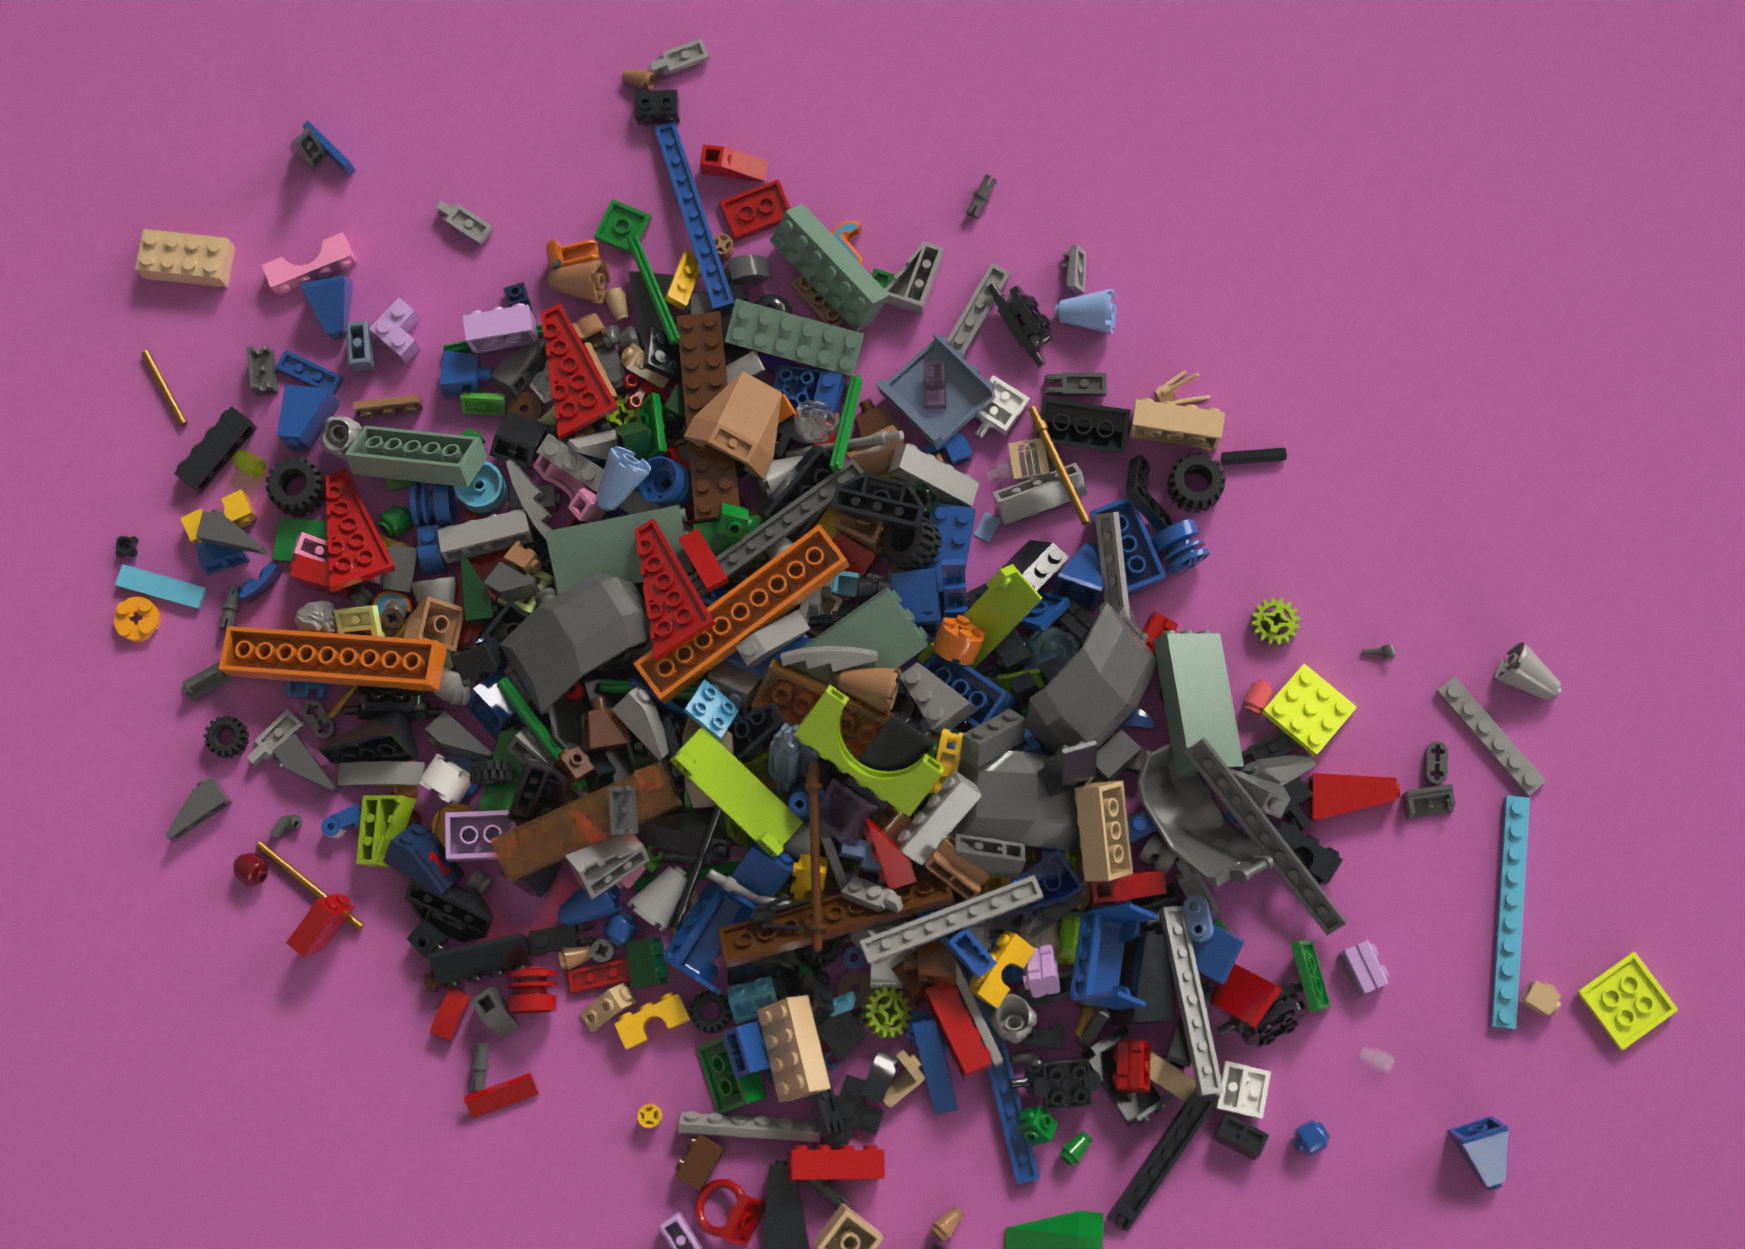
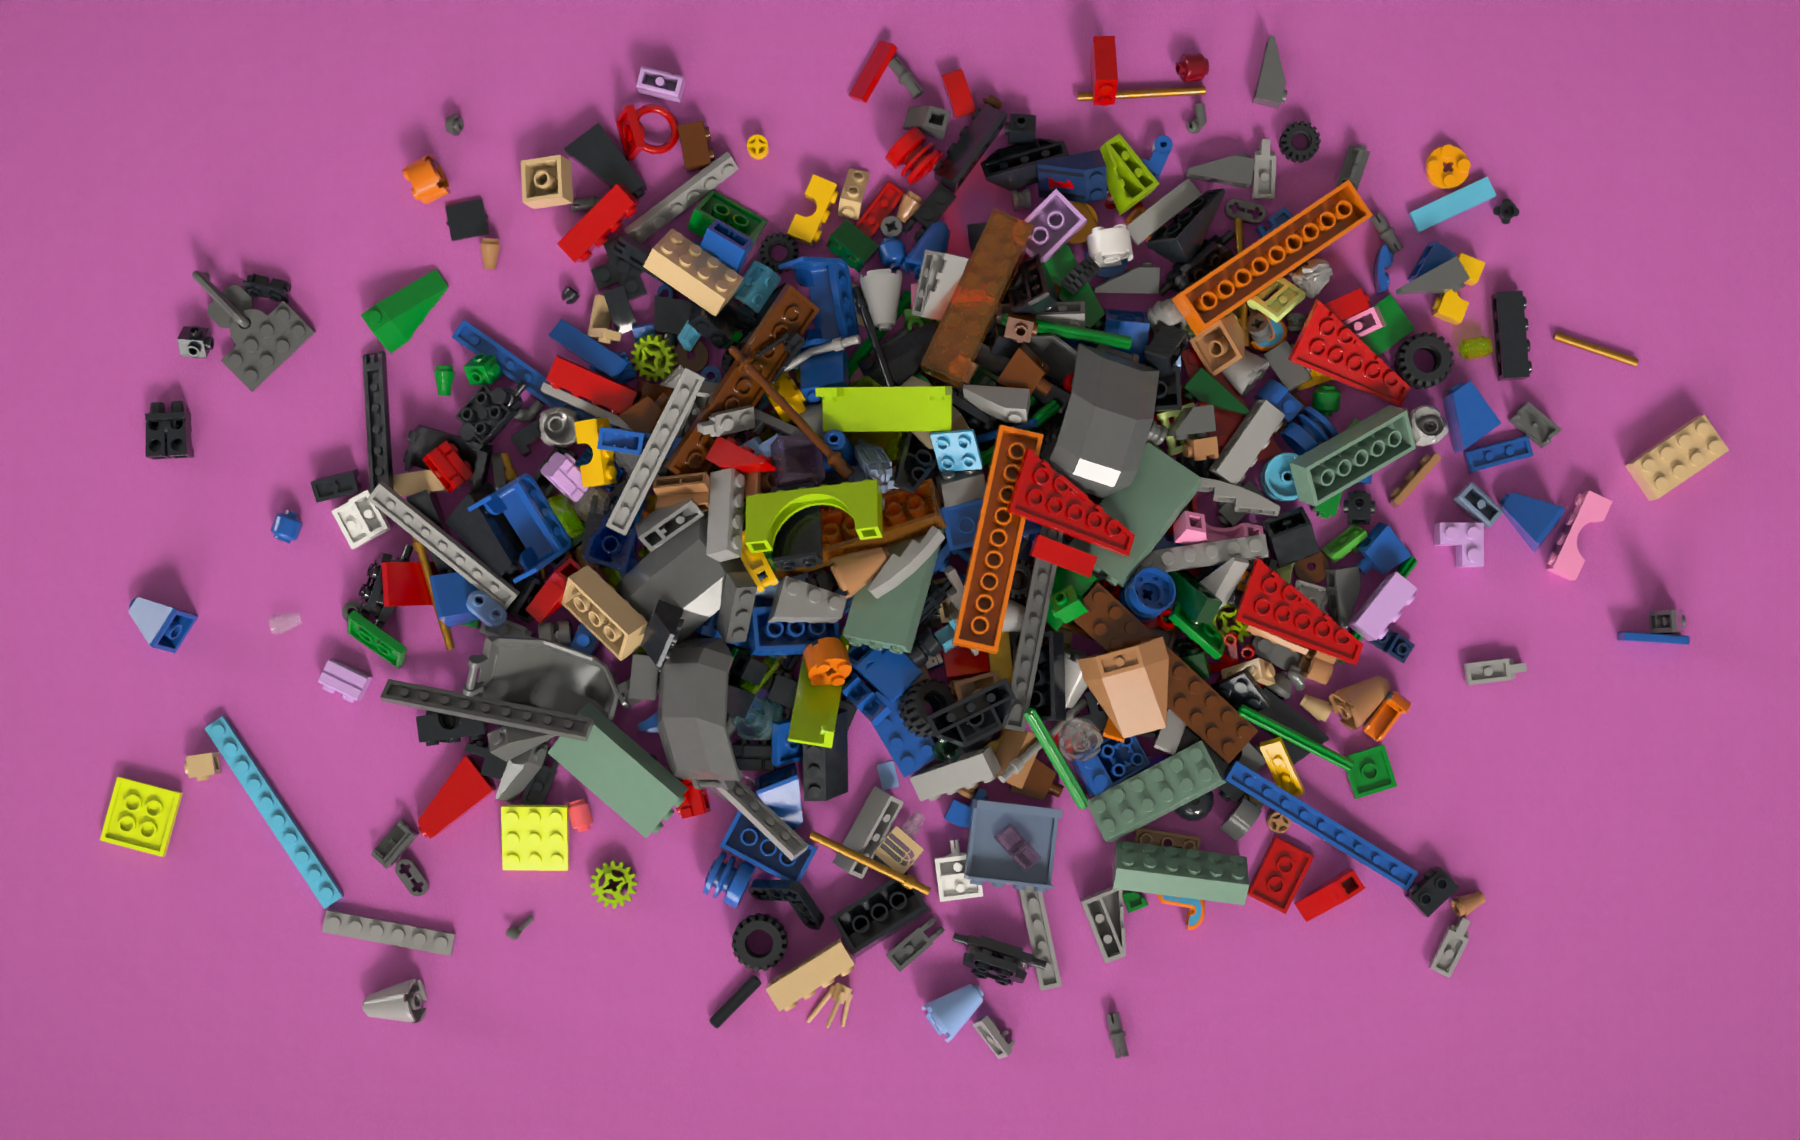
camera: 135 degrees right, 10 degrees up
light blue cone [596,446,651,511] -> none
dark grey hinge [608,786,639,835] -> none
light grey slope [735,610,811,667] -> none
none -> dark grey plate [342,601,364,622]
none -> pearl gold bar [412,536,455,650]
none -> black hinge [561,286,580,304]
none -> blue tile [632,322,657,343]
none -> black brick [1344,490,1375,525]

